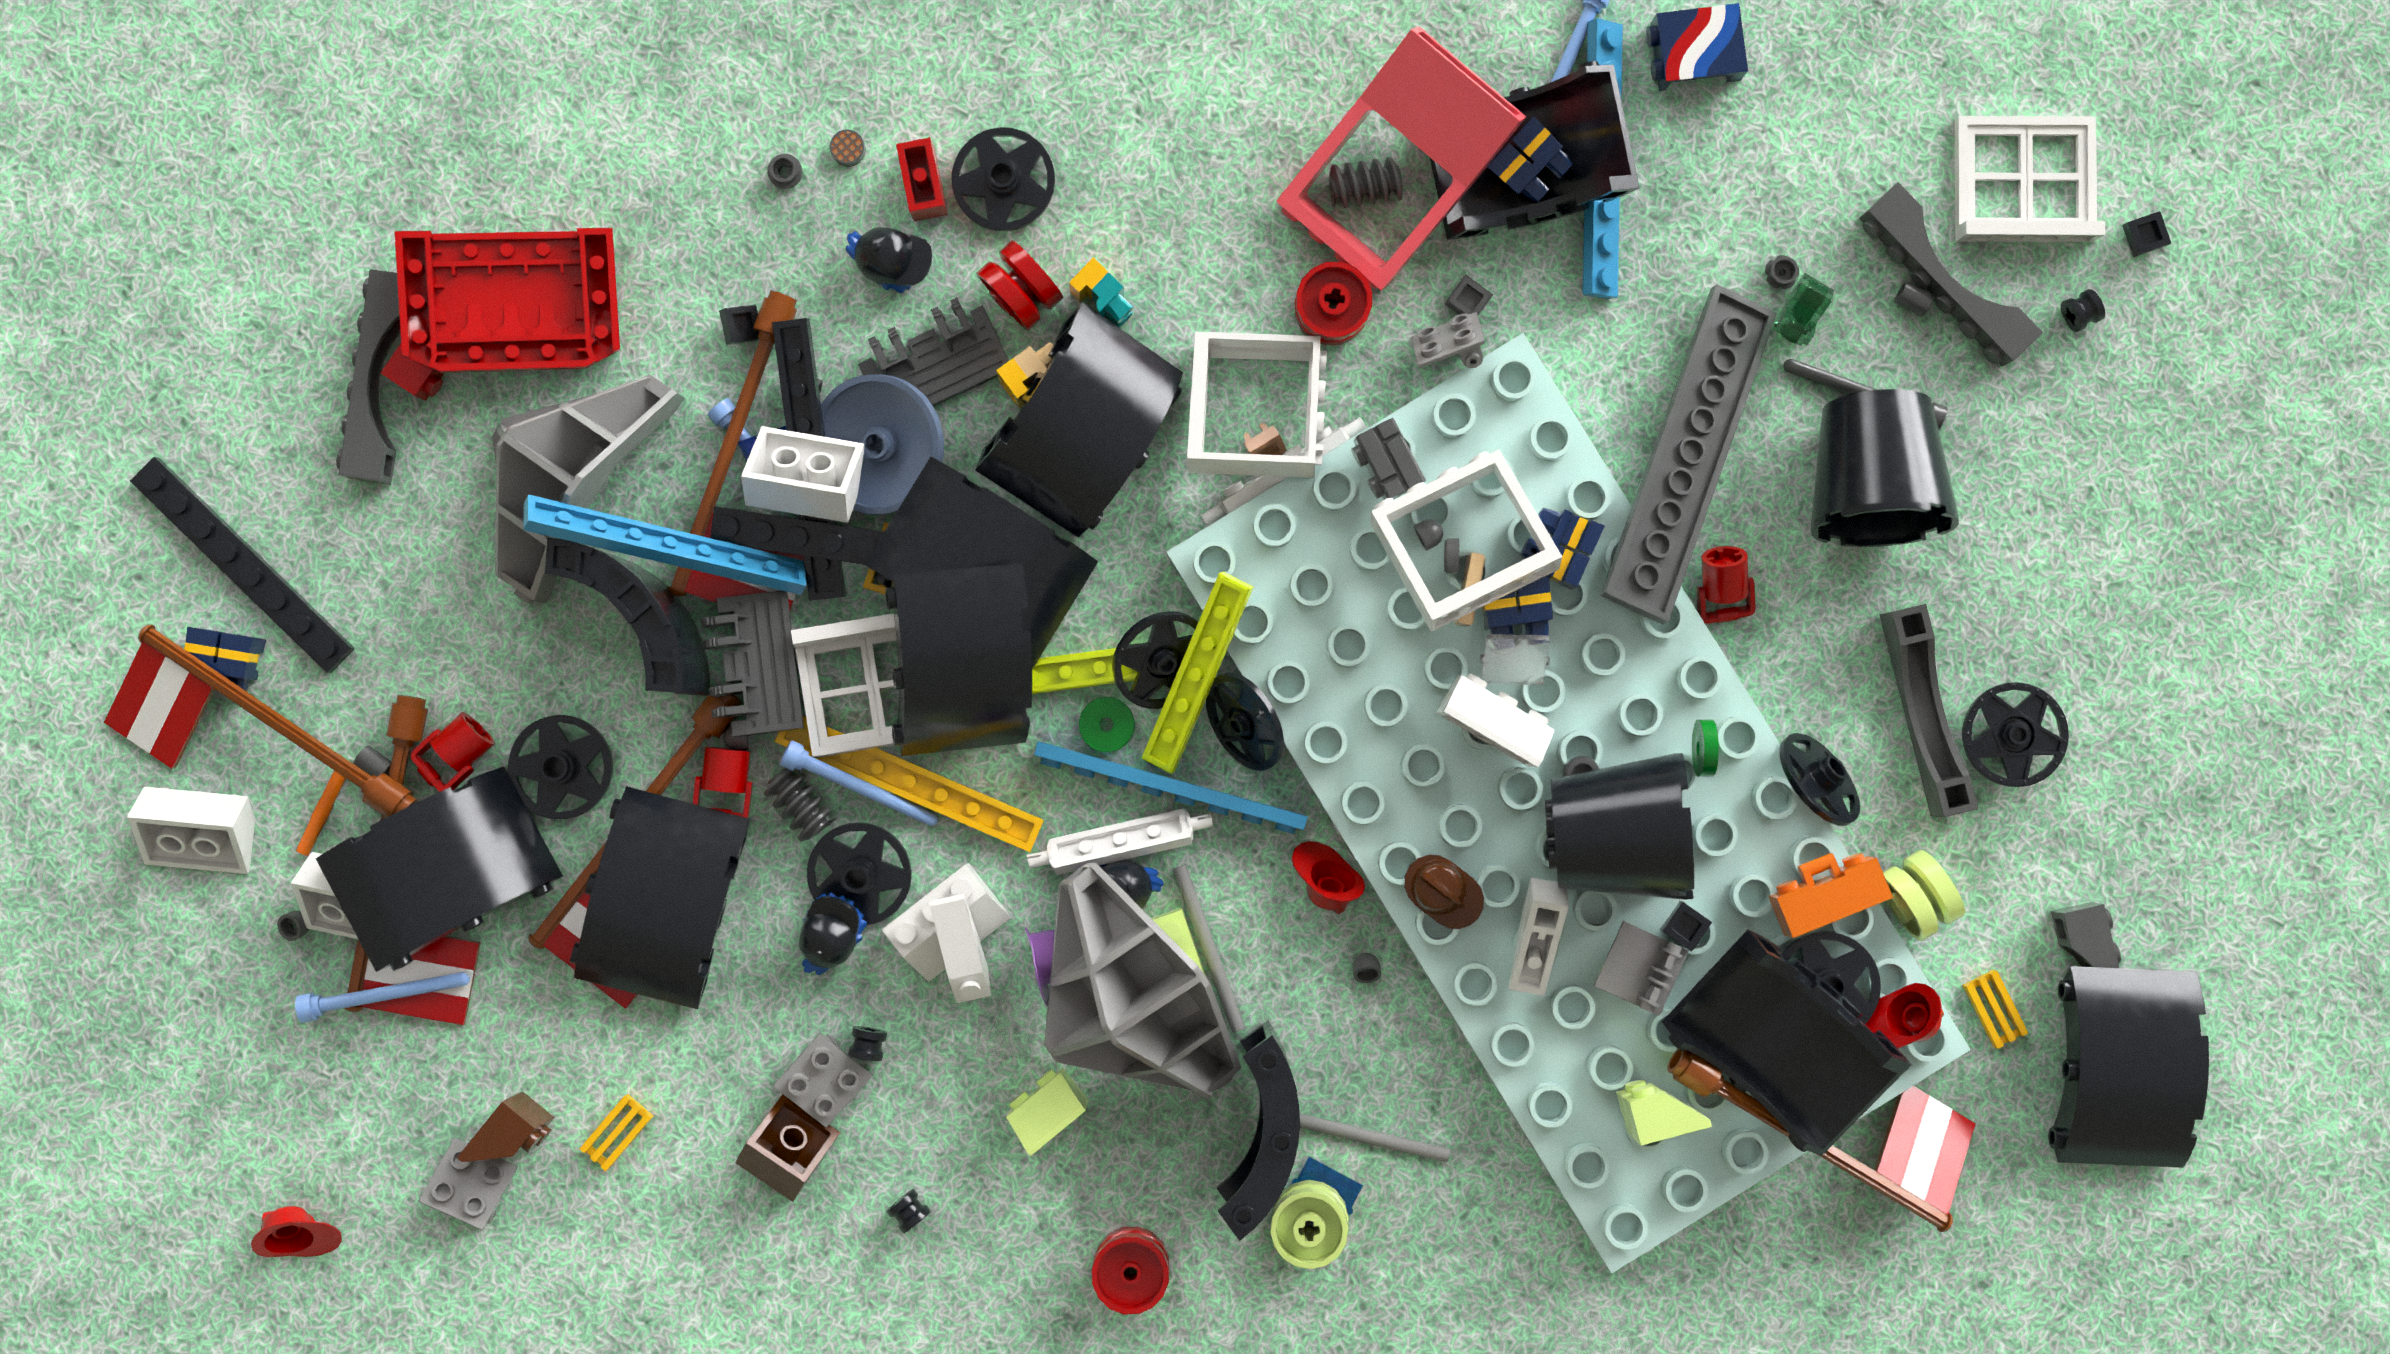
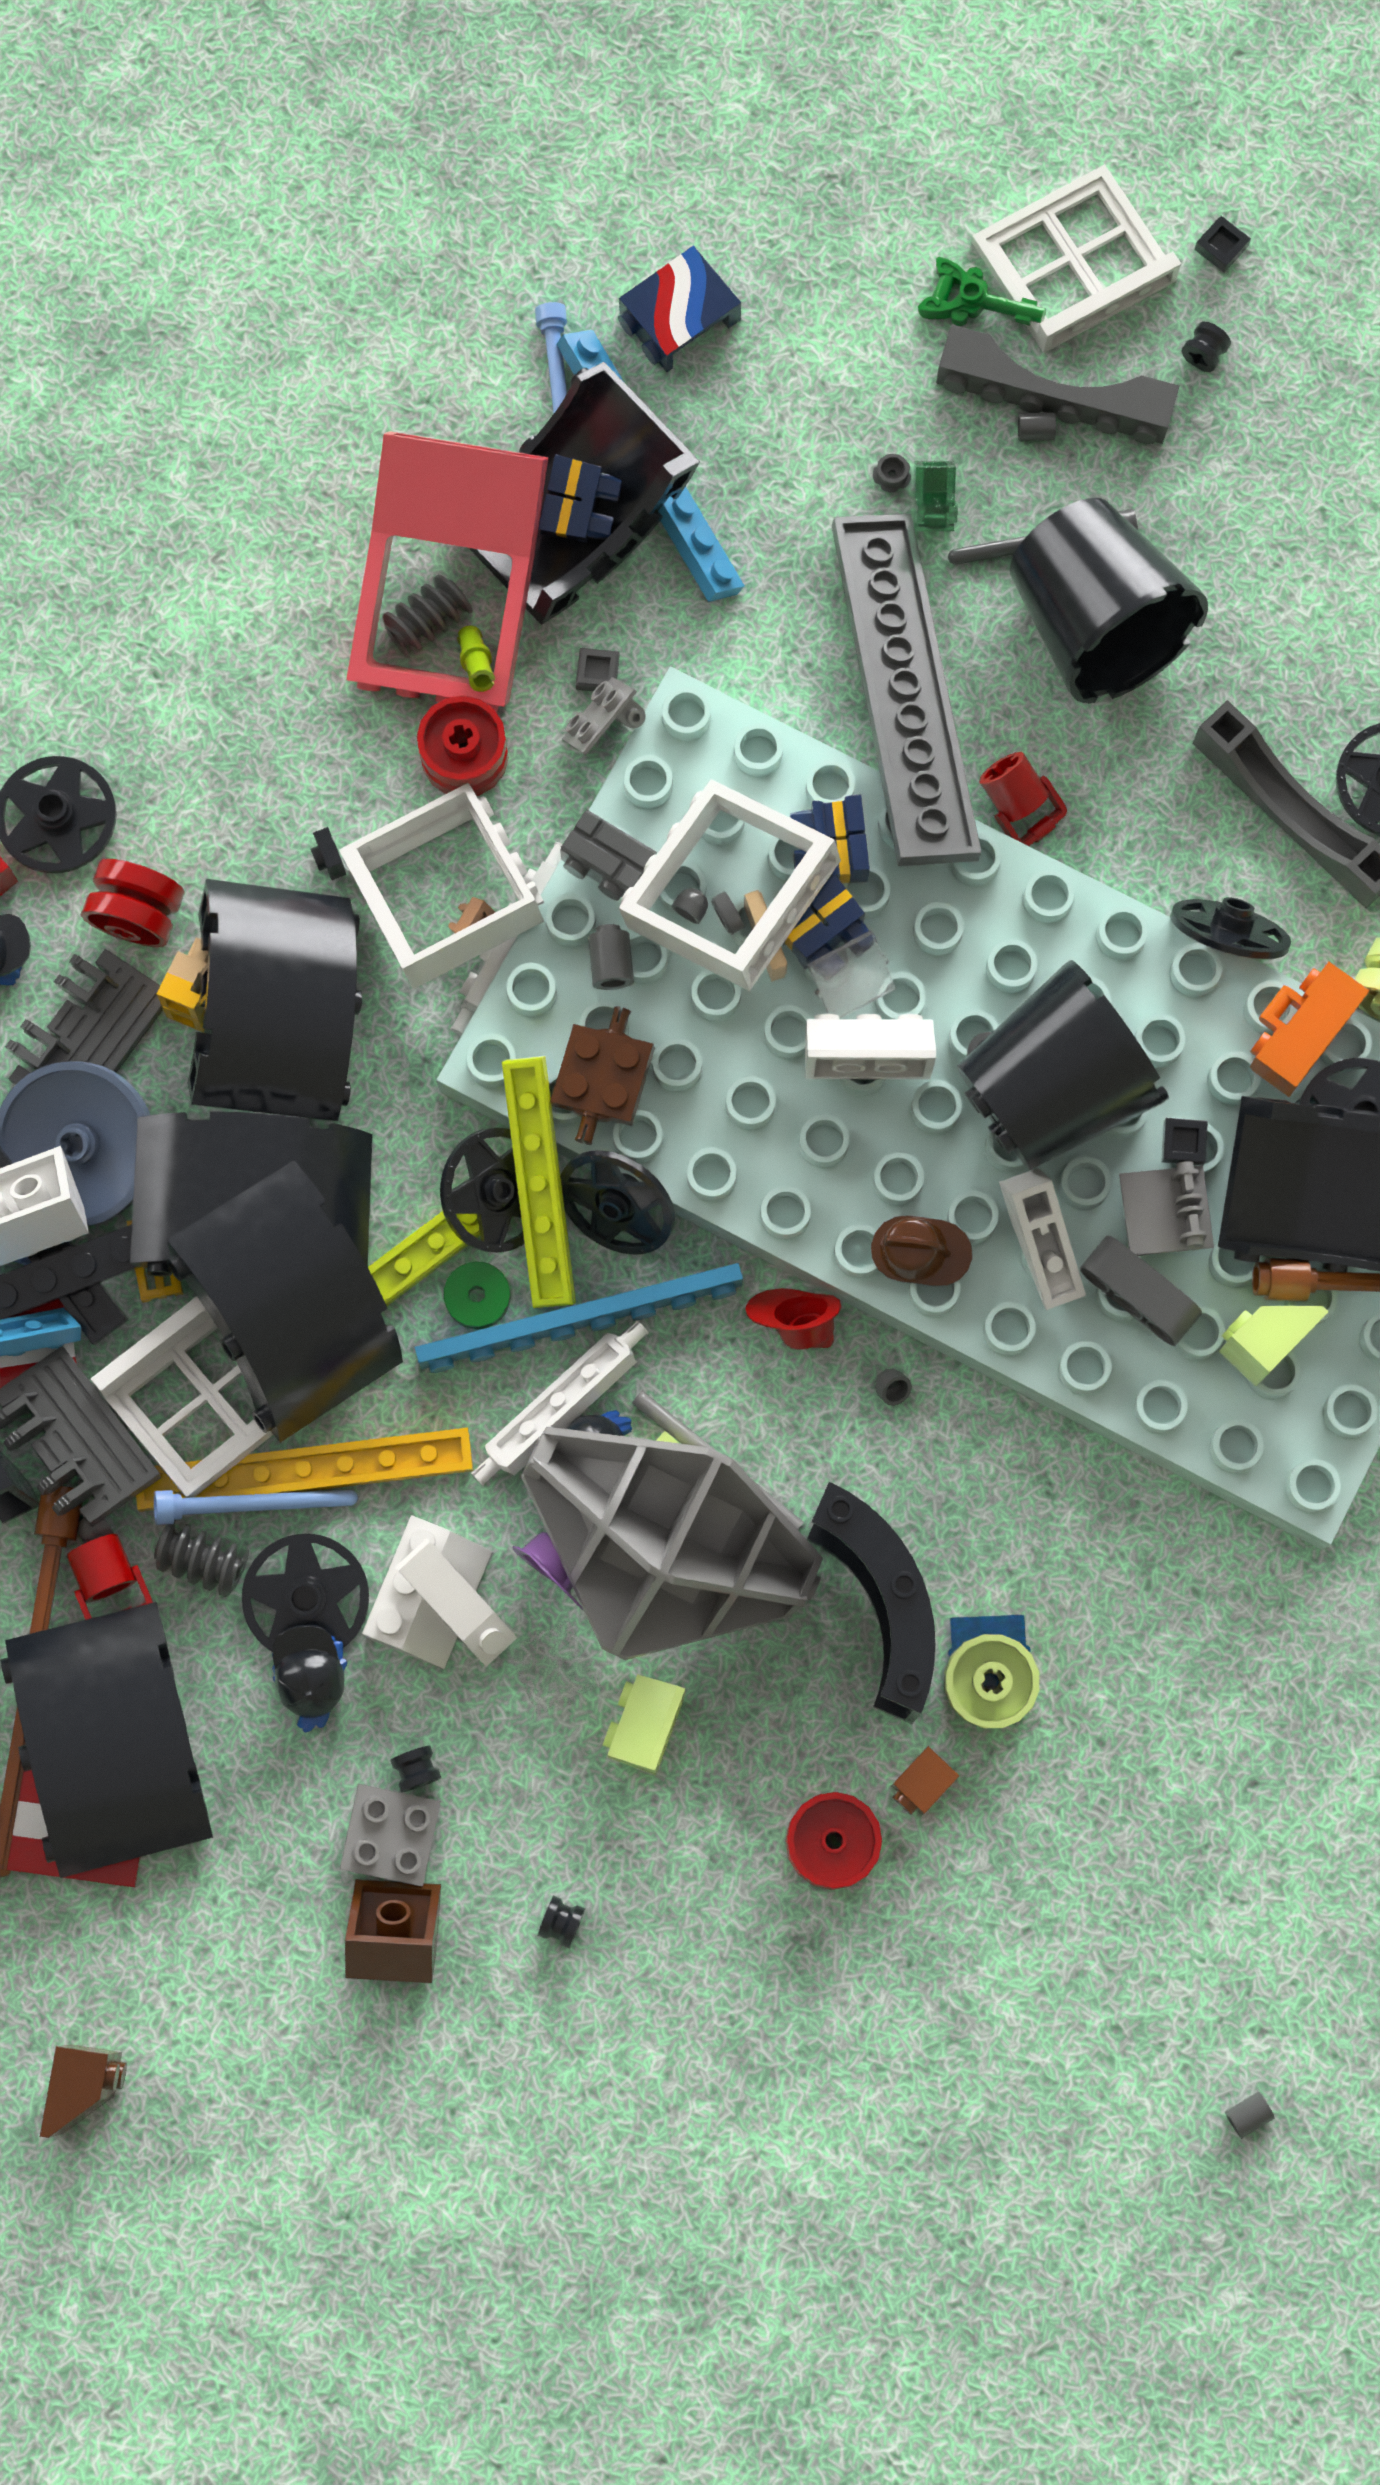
camera: 30 degrees left, 10 degrees down
light grey hinge [418,1138,518,1231] -> none
yellow tile [579,1094,654,1172] -> none
teal hips [1069,257,1133,328] -> none
light grey piece [1300,1113,1450,1162] -> none
green piece [1692,719,1719,777] -> none
none -> black plate [310,827,346,880]
none -> lime pin [457,625,495,692]
none -> reddish brown plate [550,1006,655,1145]
none -> dark grey brick [588,924,634,990]
none -> dark orange brick [891,1746,959,1815]
none -> green piece [918,257,1046,326]
none -> dark grey beam [1080,1236,1202,1346]

